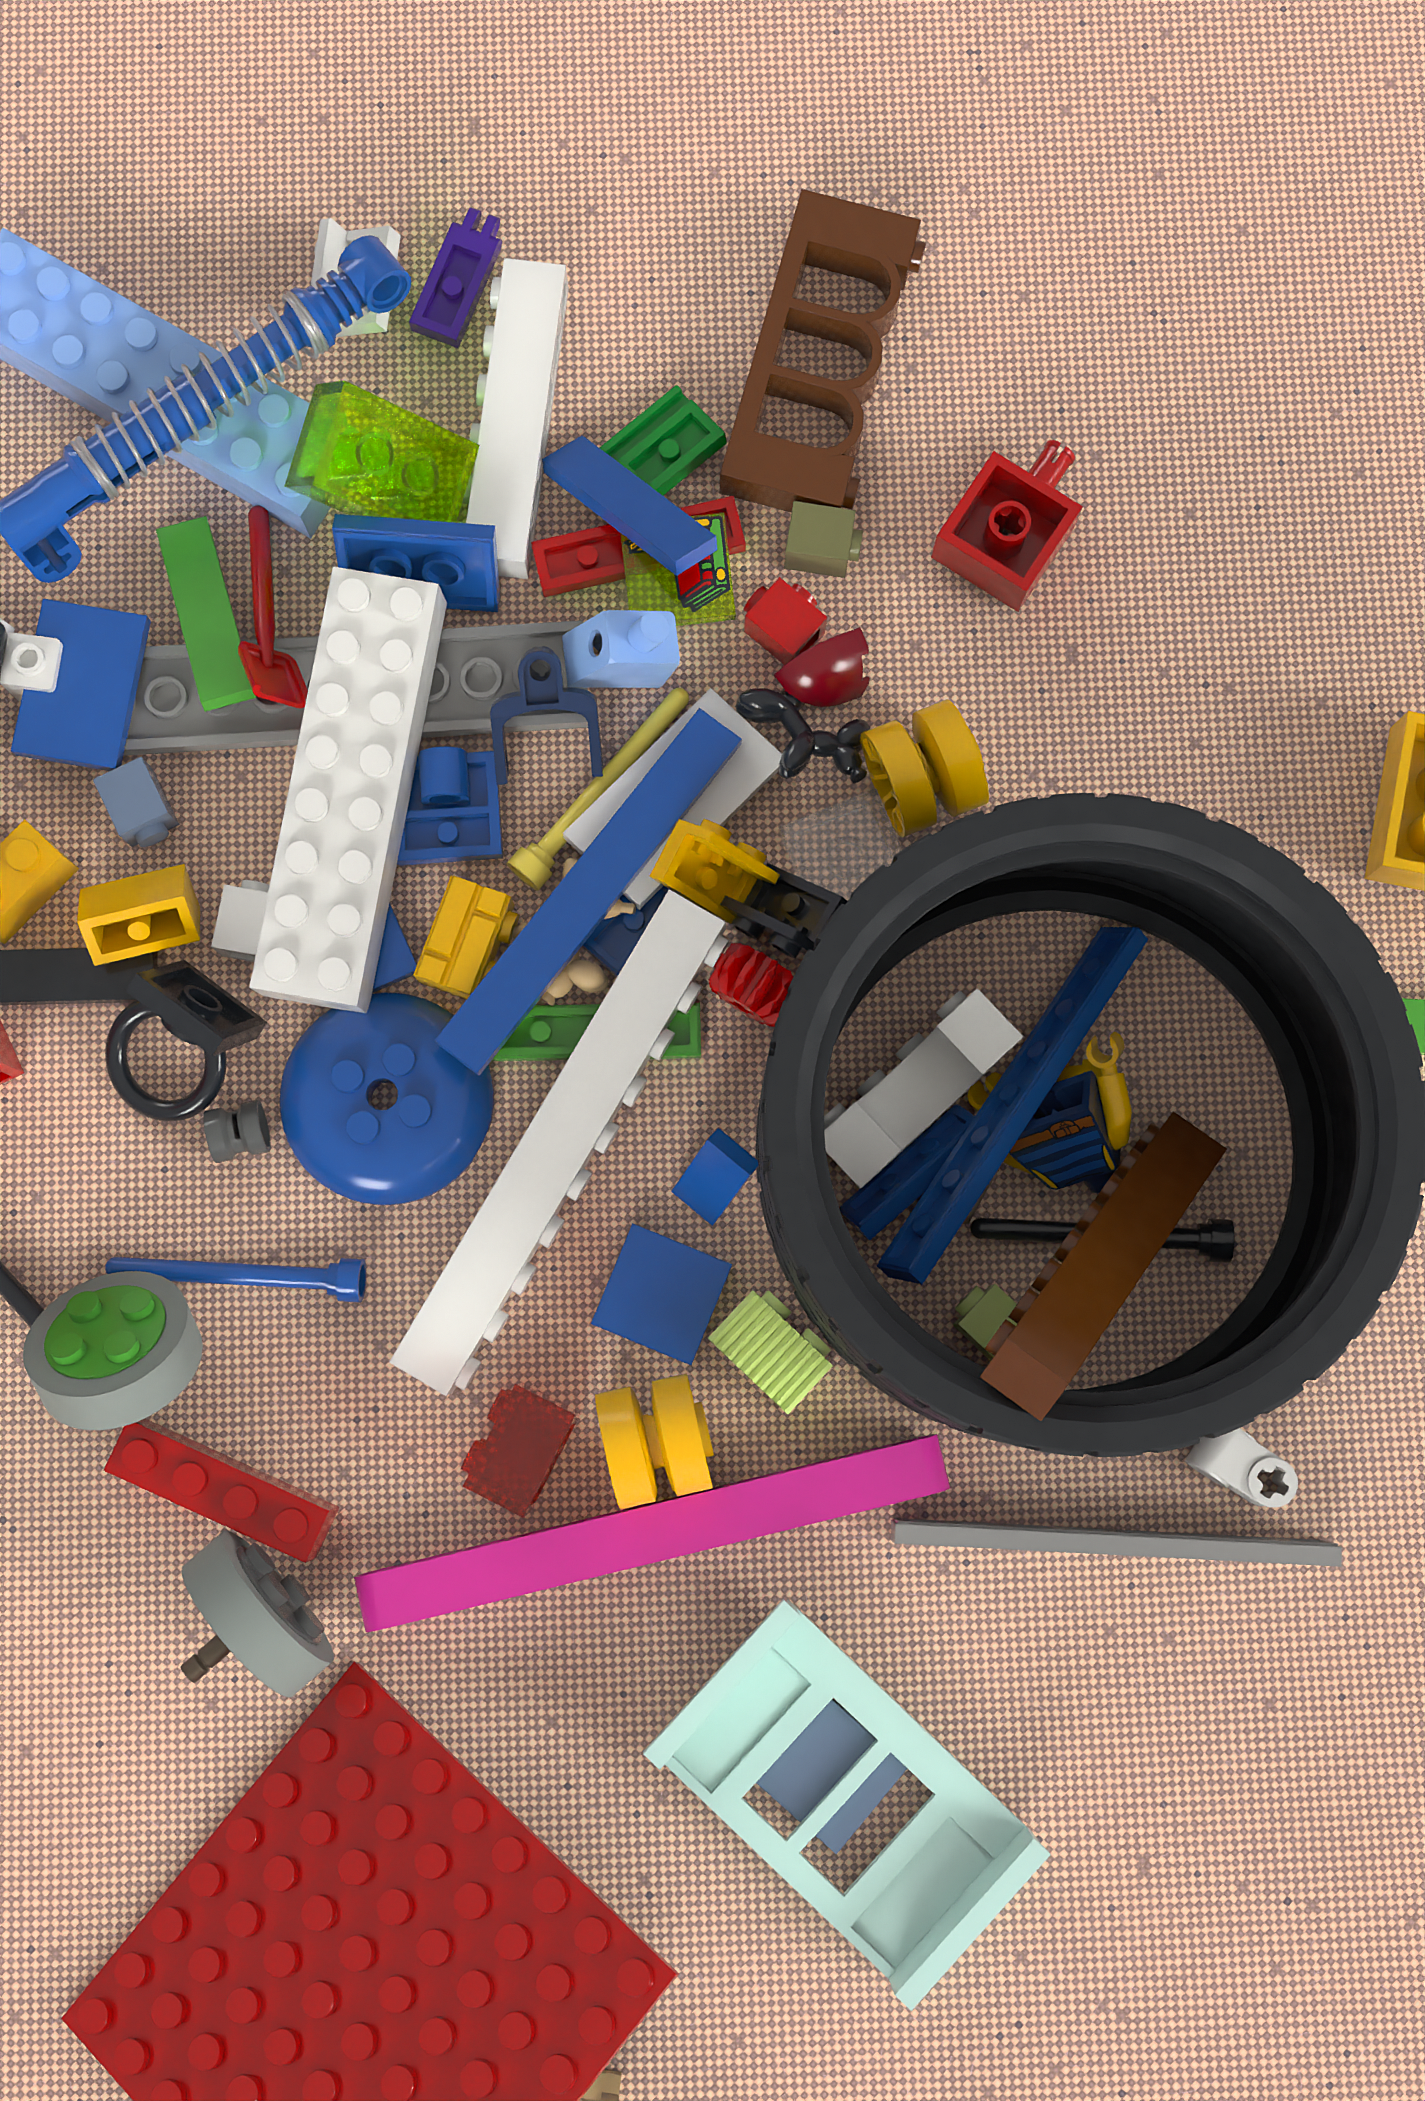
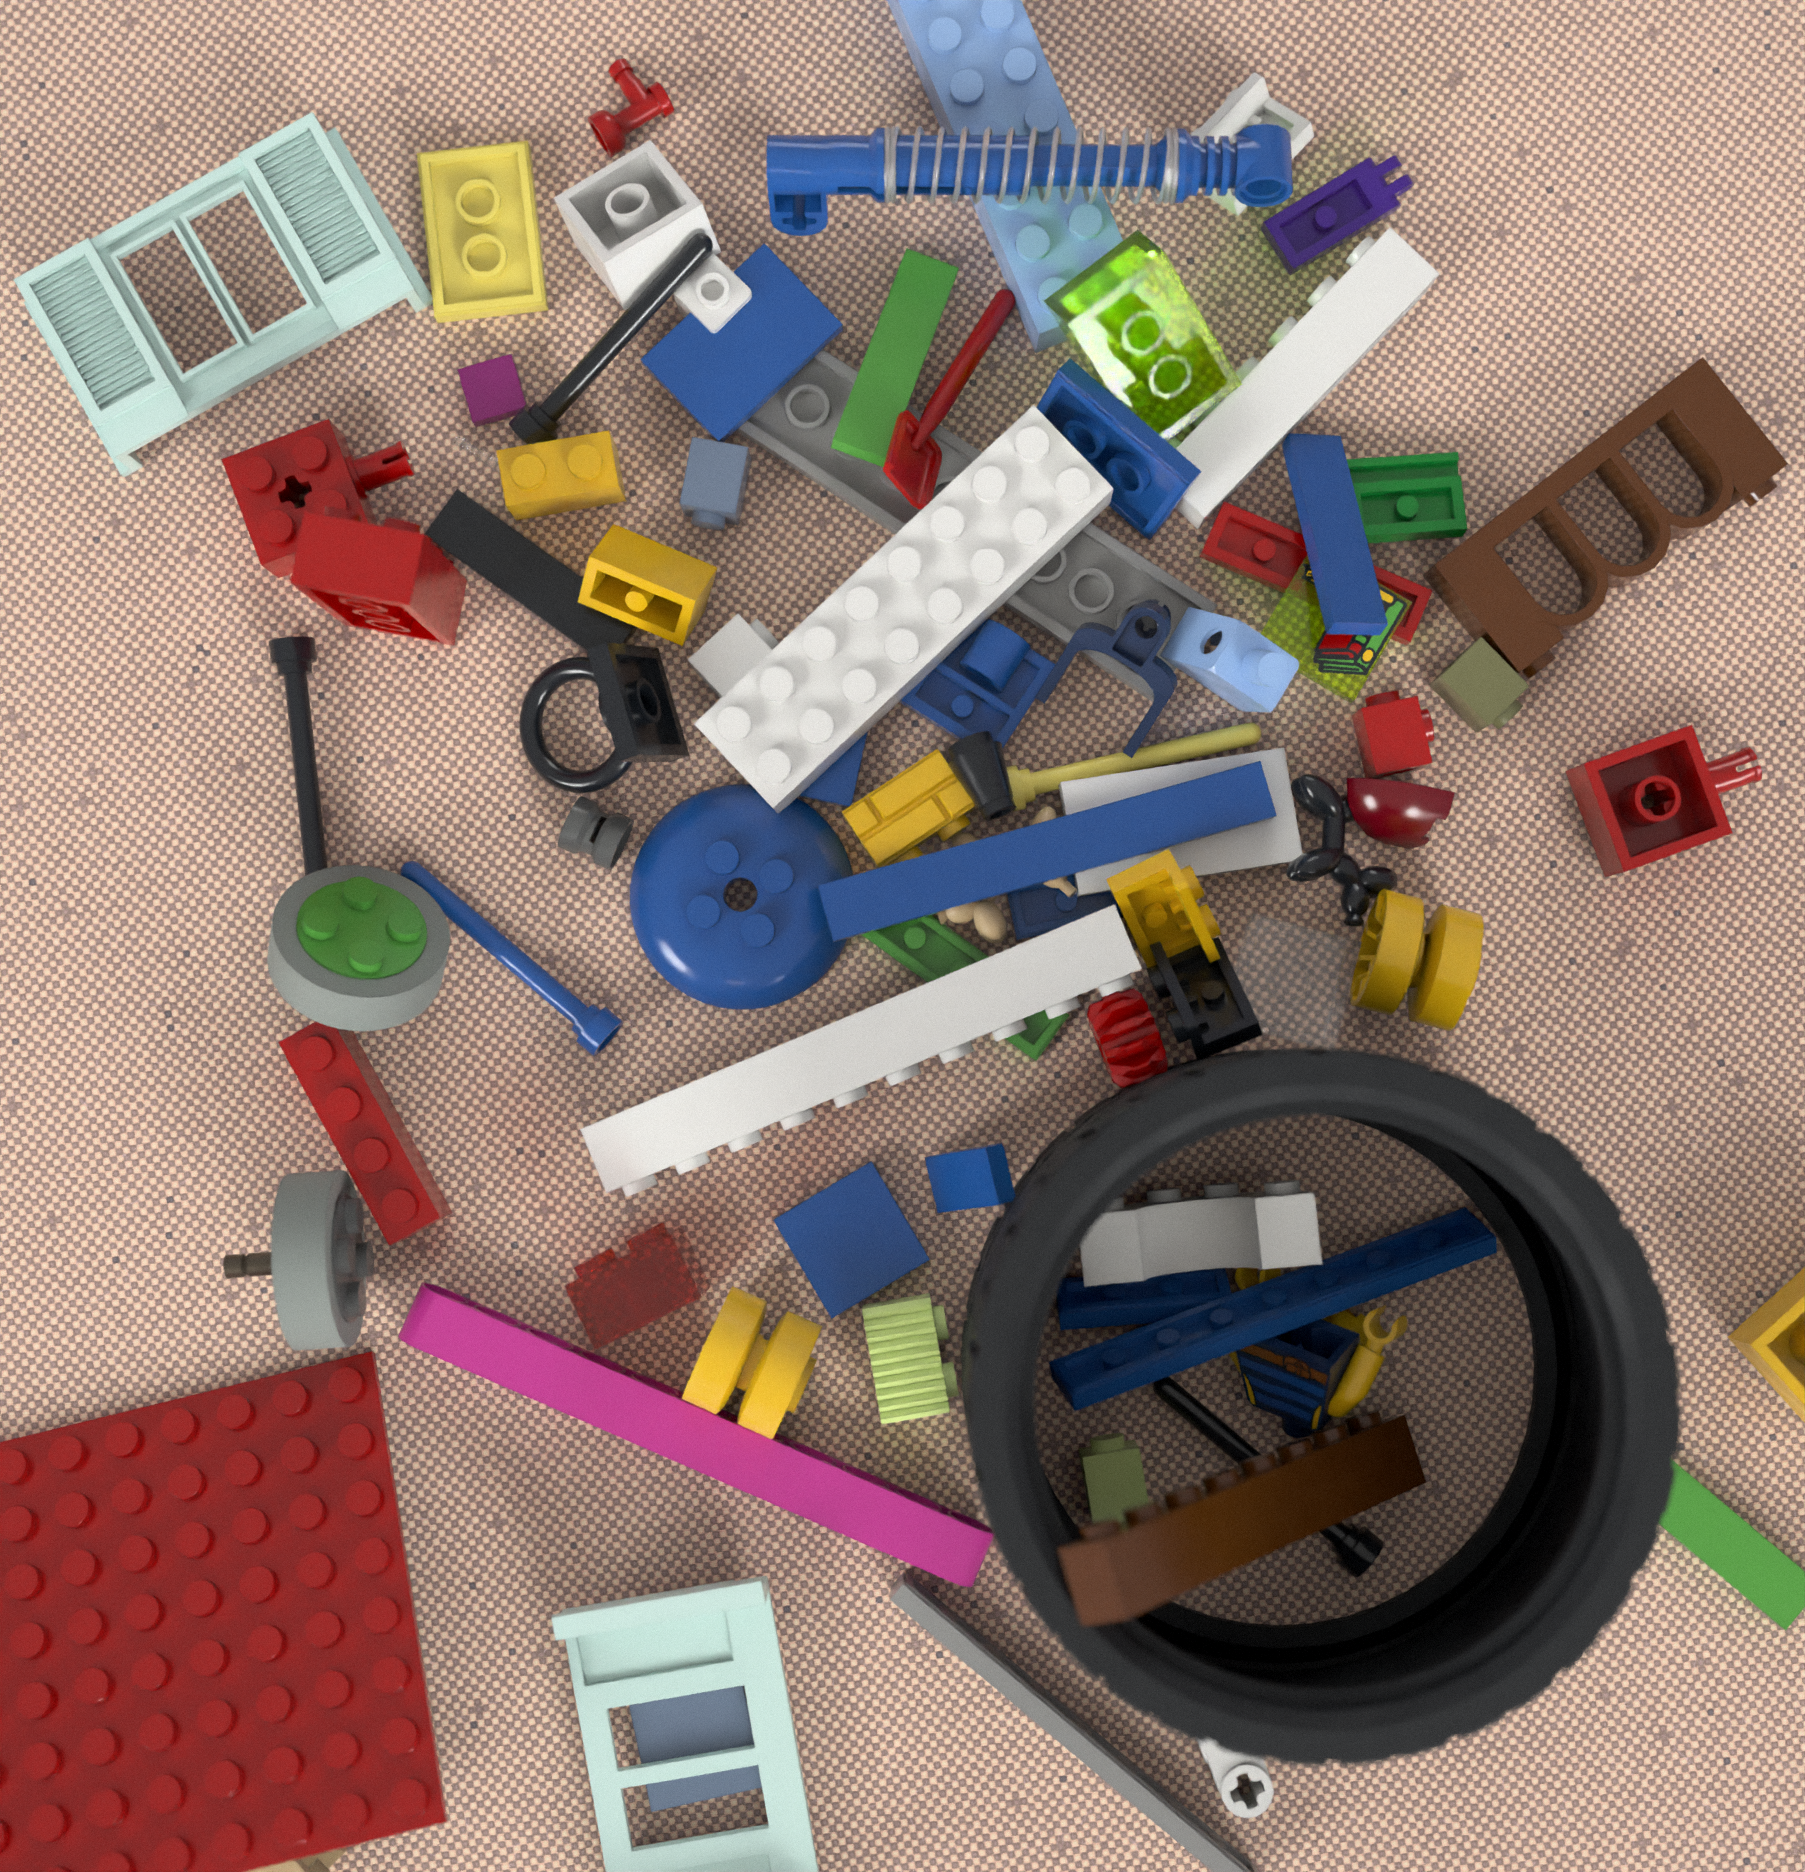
camera: 40 degrees right, 5 degrees up
none -> black cone [948,731,1016,821]

